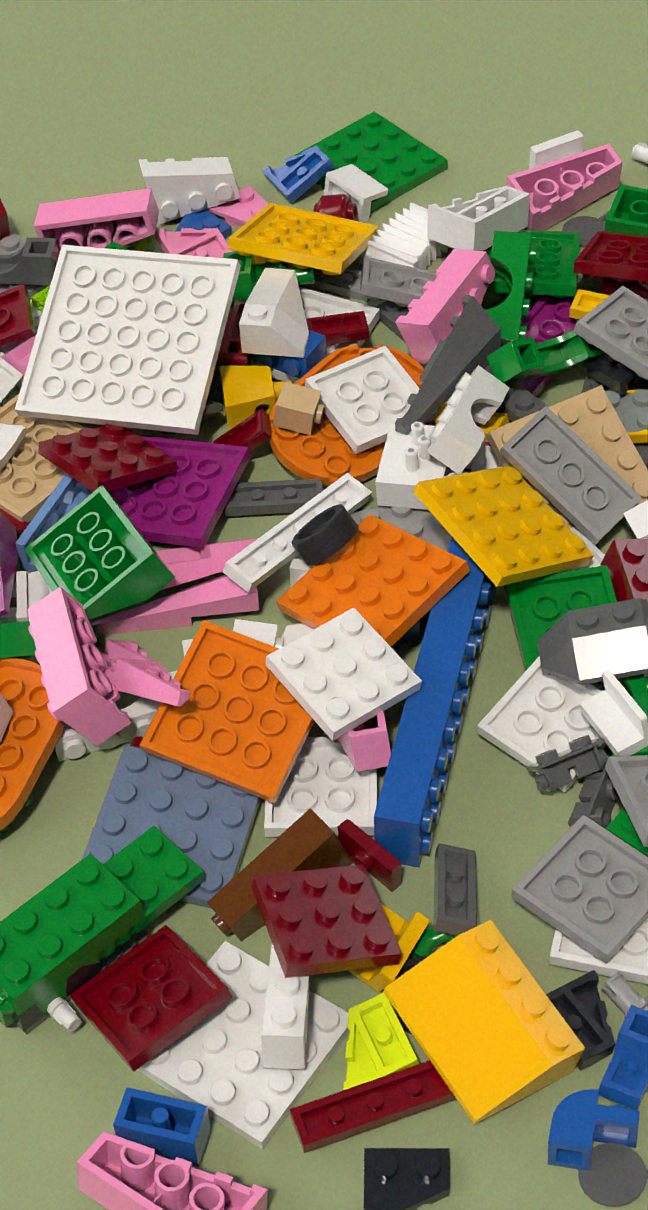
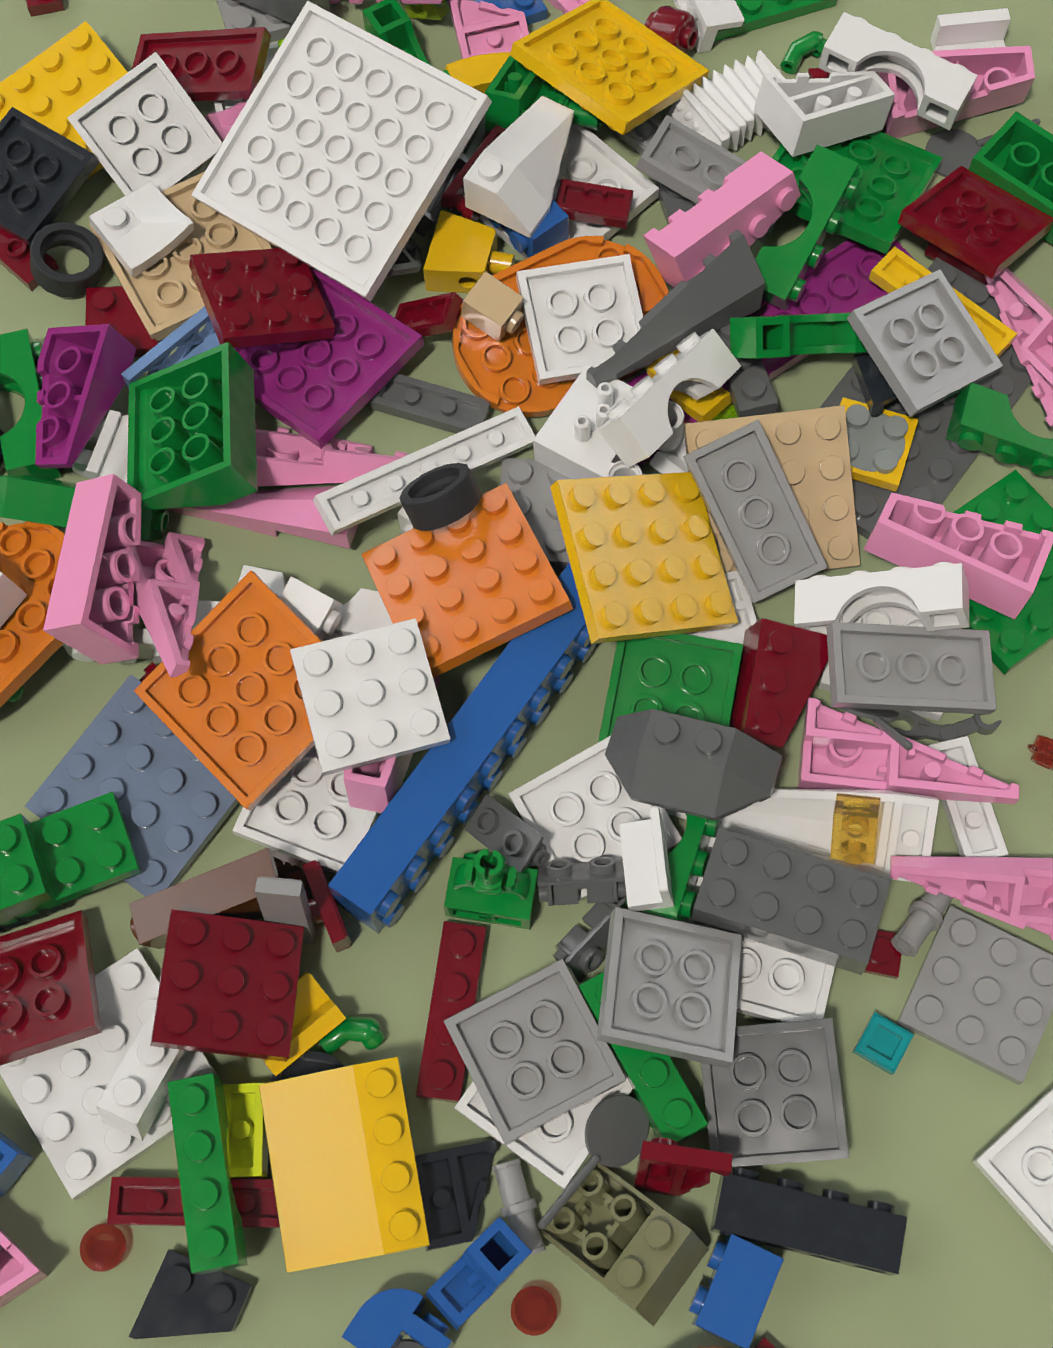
camera: 20 degrees right, 20 degrees up
dark grey plate [434,843,476,936] -> none
none -> clear red plate [80,1223,127,1272]
none -> green arch [167,1073,248,1275]
none -> light grey tile [255,876,316,944]
none -> dark red plate [416,921,487,1103]
none -> green brick [444,849,538,930]
none -> dark grey hinge [465,794,549,873]
none -> green arm [780,31,827,74]
none -> white arch [818,12,978,131]

